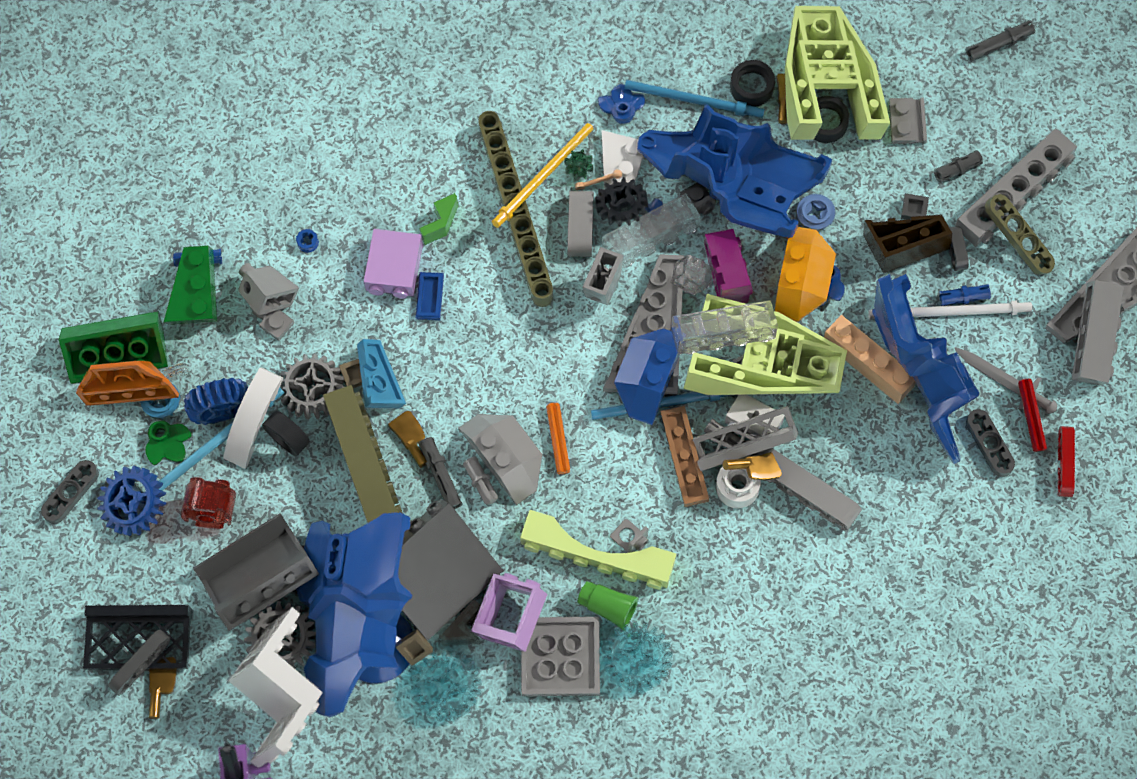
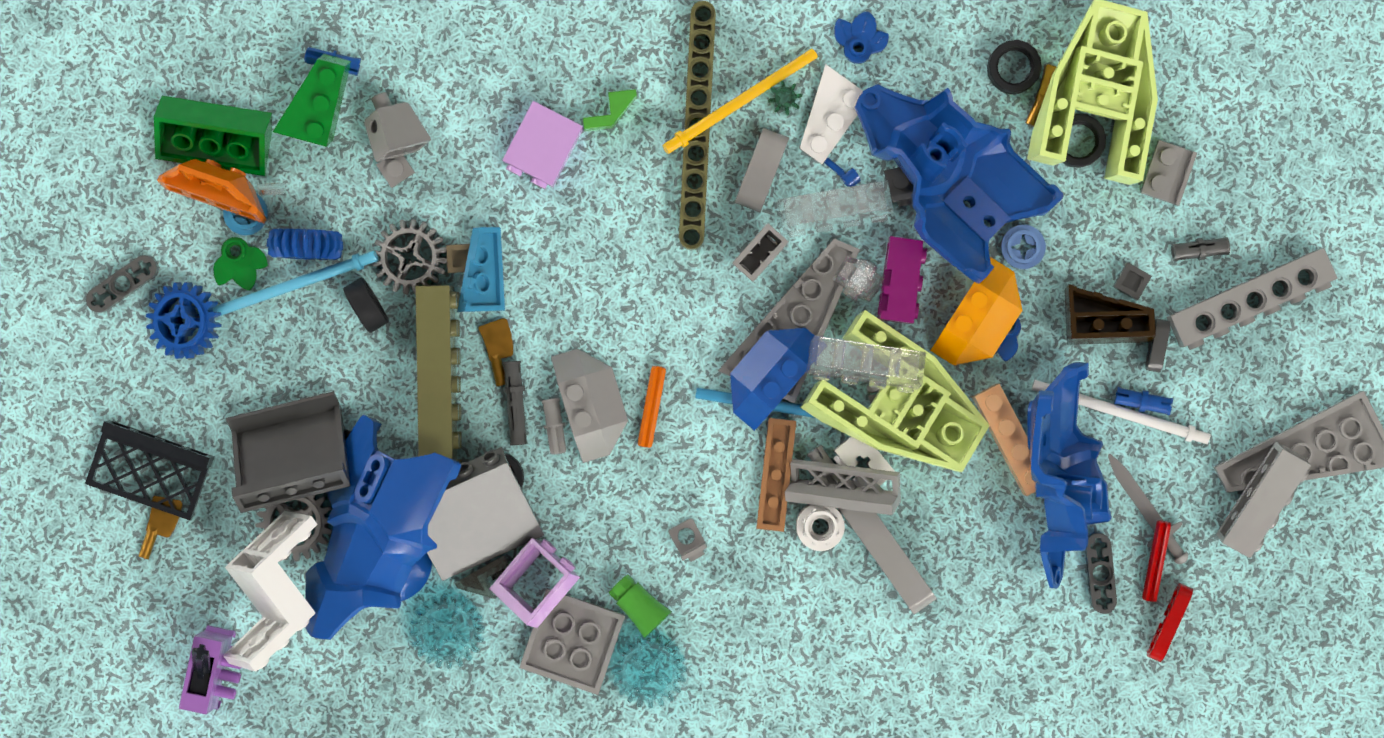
camera: 10 degrees right, 20 degrees up
dark grey beam [108,630,171,696] -> none
clear red brick [180,477,237,529] -> none
white slope [223,367,283,469] -> none
blue bush [296,229,319,253] -> none
dark tan plate [396,629,433,666] -> none
blue tile [416,272,444,320] -> none
yellowish green arch [520,510,676,590] -> none
light nougat hinge [575,170,622,190] -> none
black gear [595,177,648,227] -> none
dark azure bar [624,80,765,118] -> none
pearl gold piece [723,452,782,480] -> none
dark grey pin [966,20,1035,61] -> none
olive beam [985,194,1055,275] -> none

